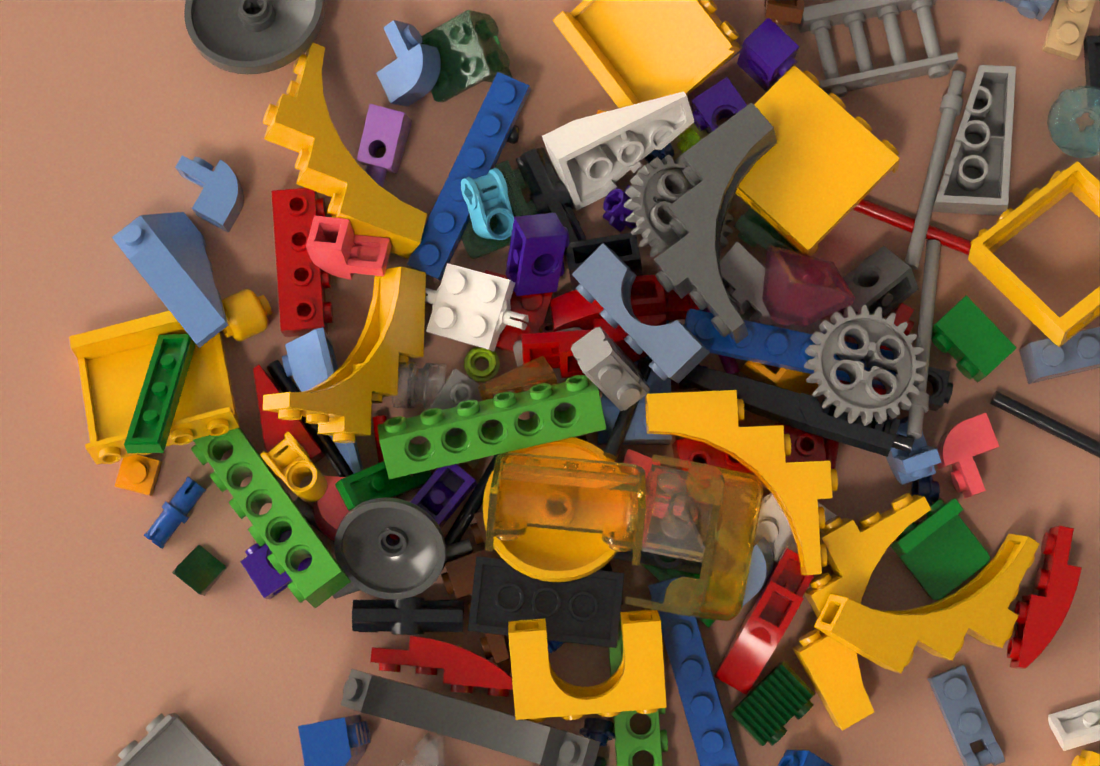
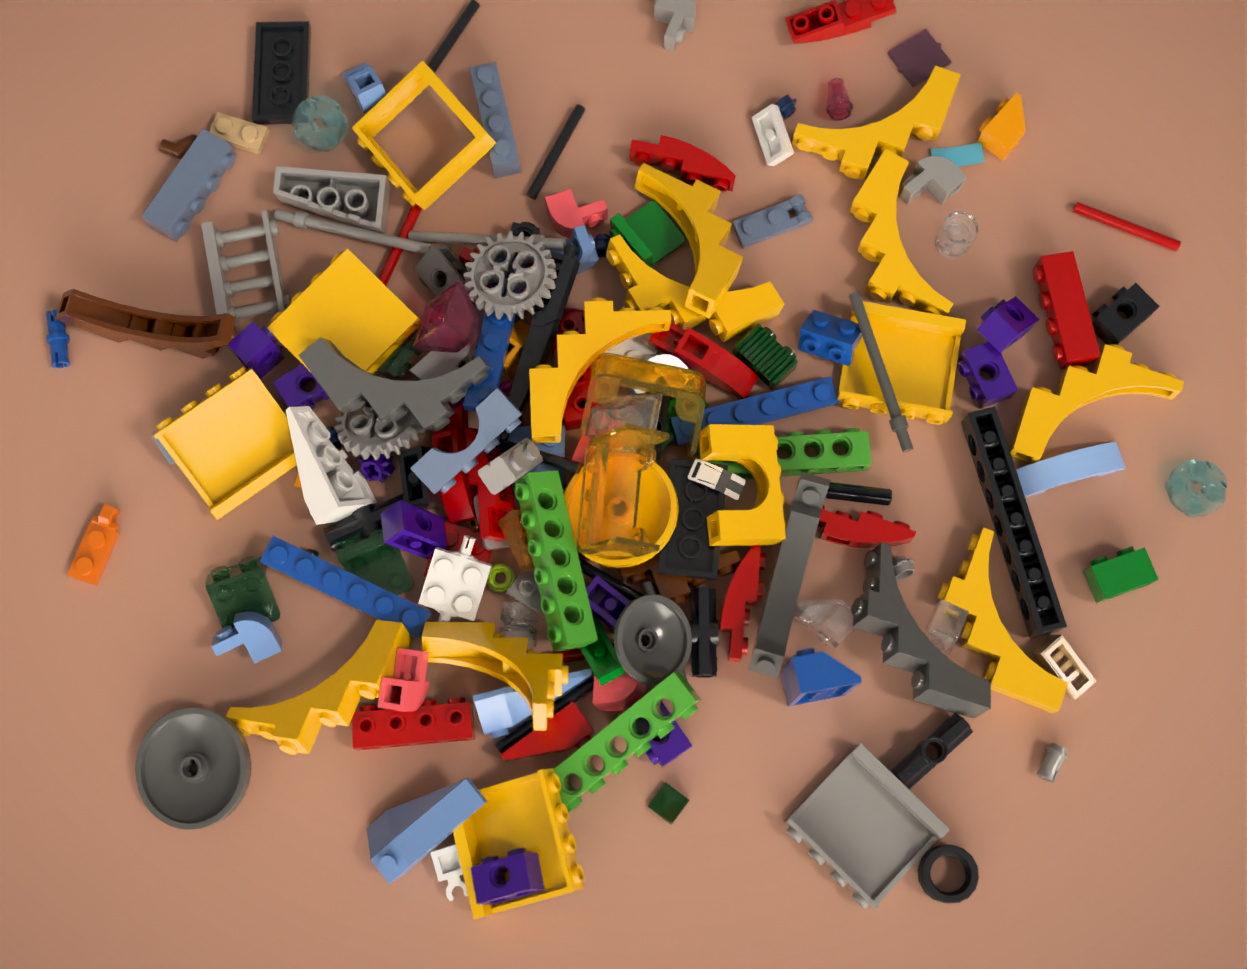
camera: 90 degrees left, 5 degrees down
light orange plate [115,454,162,496] -> none
green tile [124,334,196,453] -> none
blue pin [144,477,206,549] -> none
medium blue brick [175,155,244,233] -> none
yellow head [222,289,272,341] -> none
yellow piece [260,431,327,502] -> none
medium lavender torso [357,104,412,188] -> none
medium azure piece [461,168,514,240] -> none
dark blue plate [579,718,615,747] -> none
clear neon green plate [676,128,702,154] -> none
green brick [931,295,1017,383] -> none
none -> white plate [430,844,468,901]
none -> dark purple brick [471,848,545,905]
none -> sticker [688,459,746,500]

